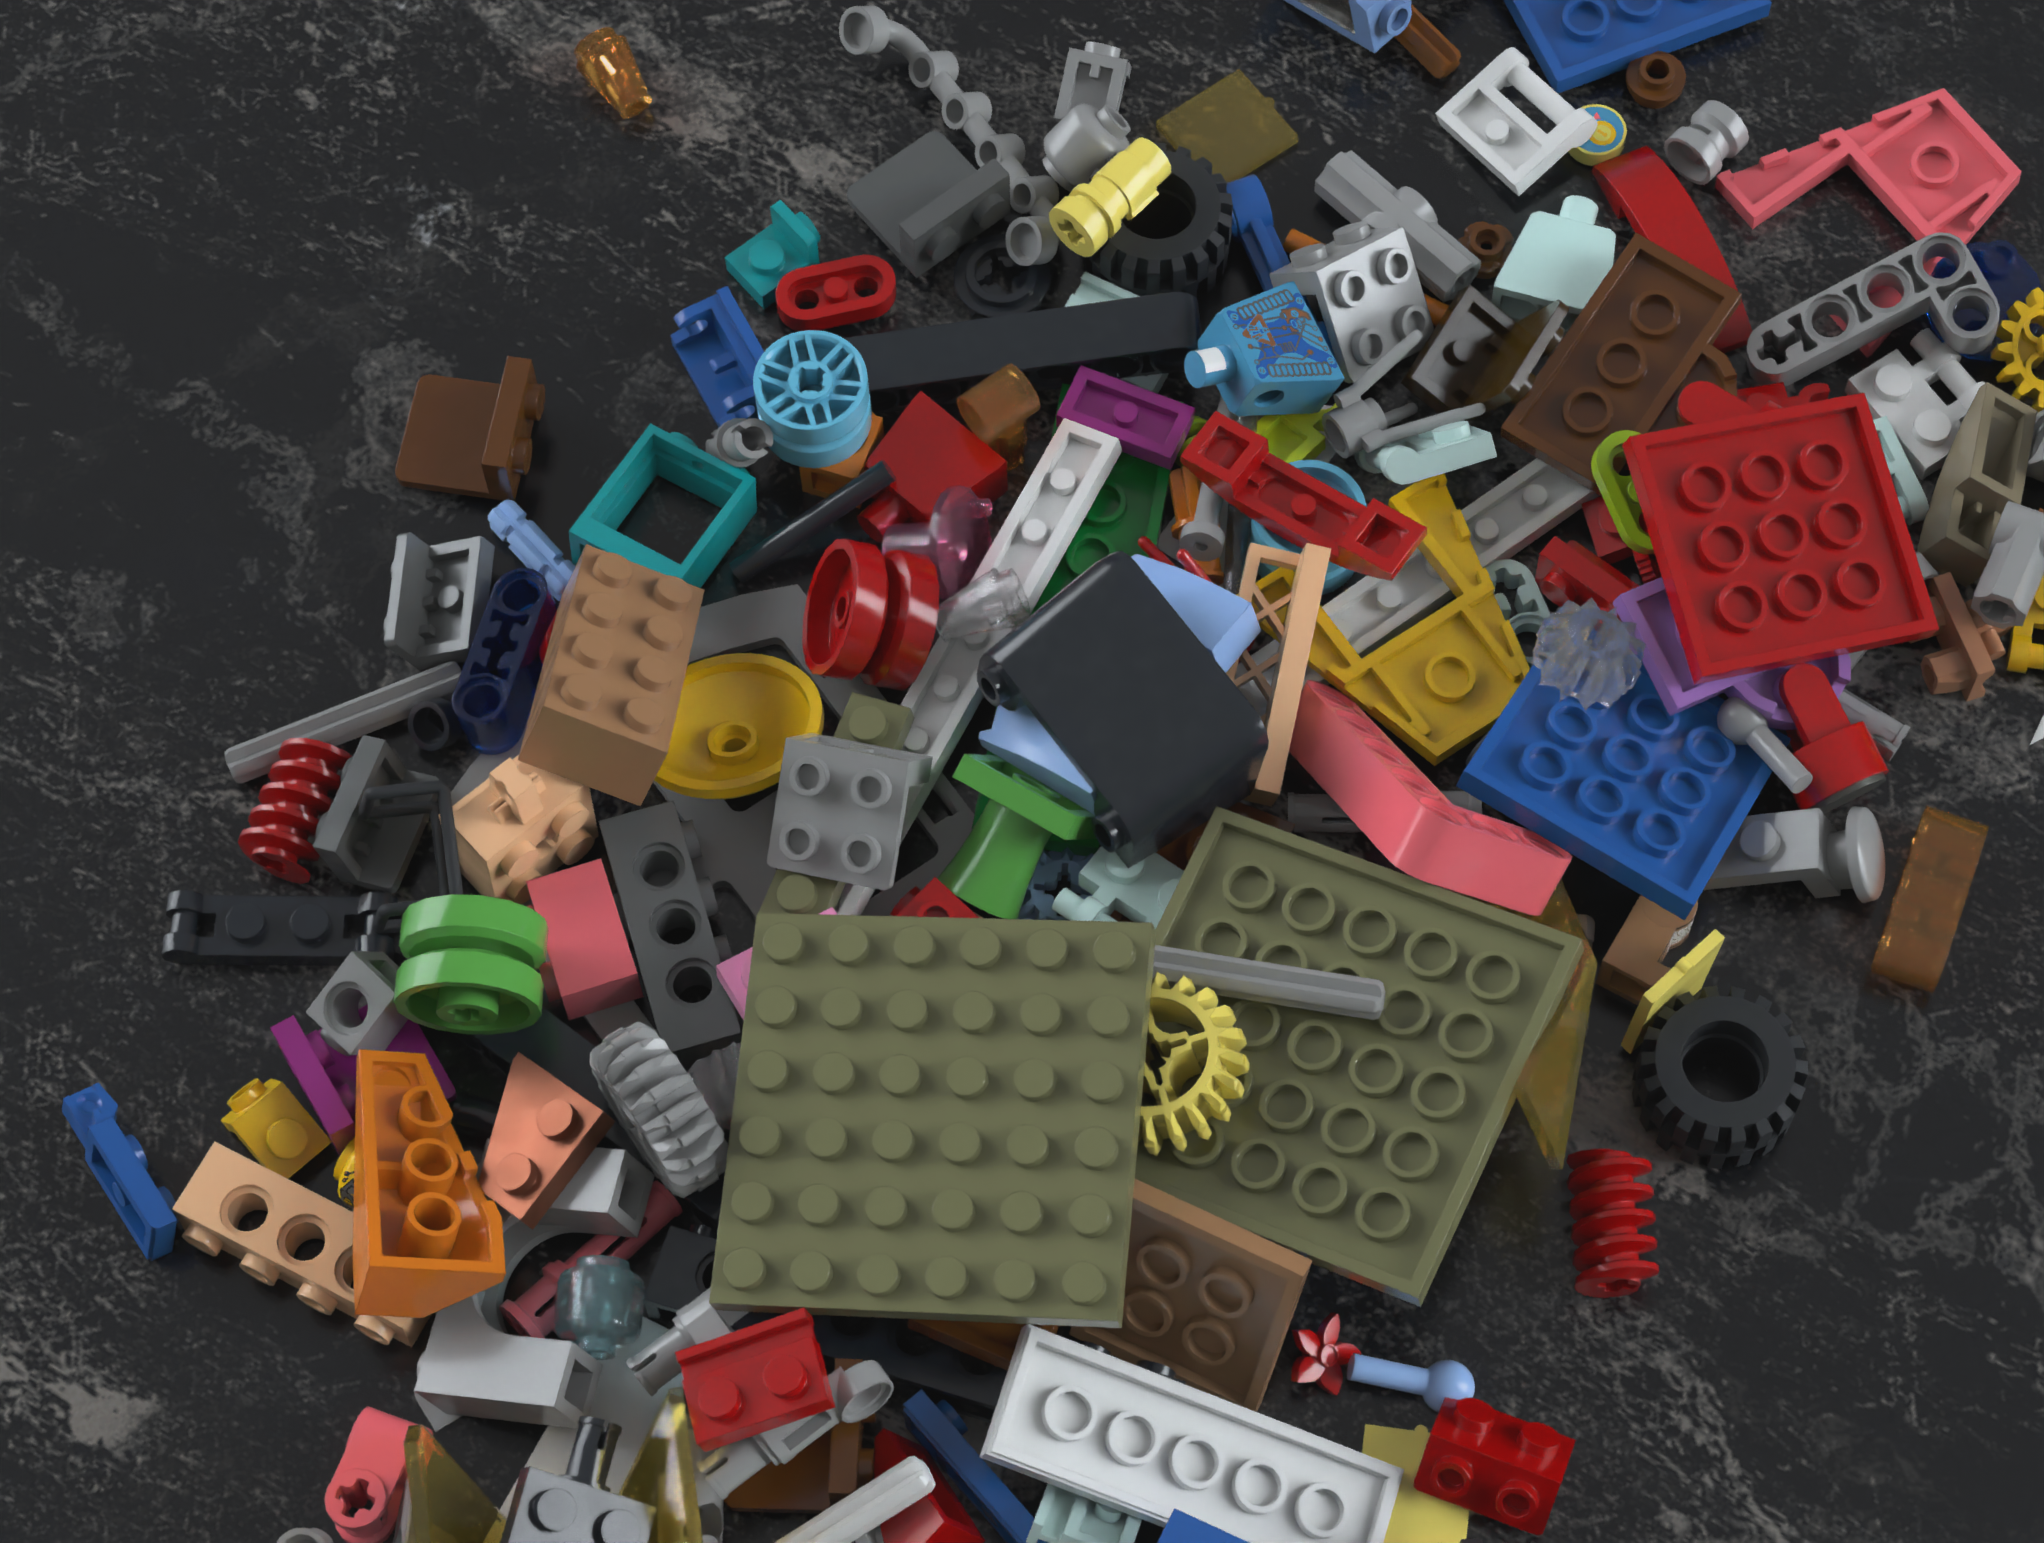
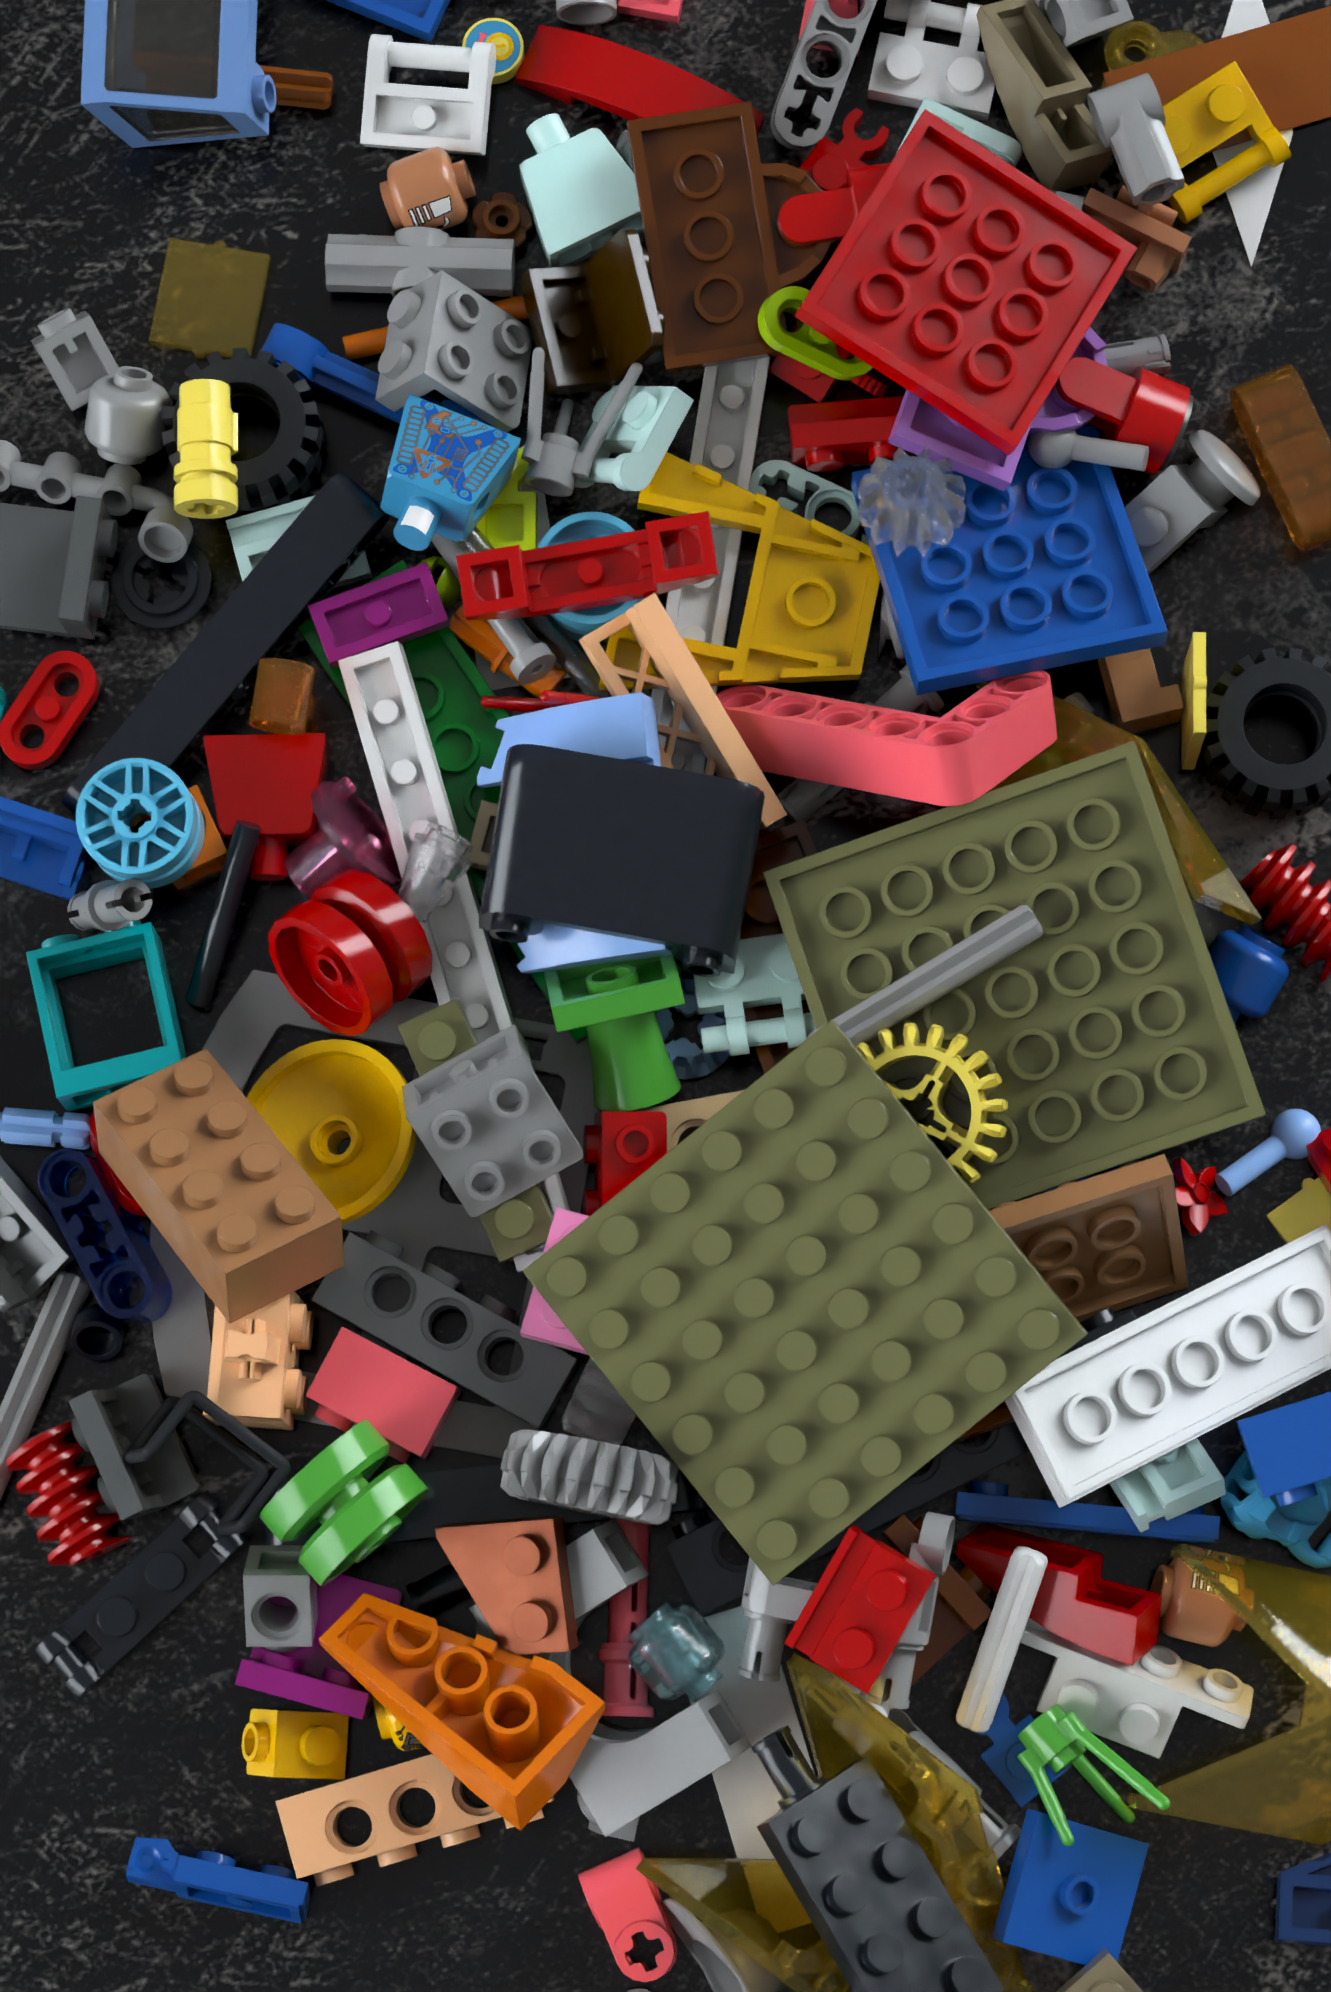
camera: 40 degrees left, 15 degrees up
none -> nougat head [379,147,476,230]
none -> blue head [1208,924,1290,1024]

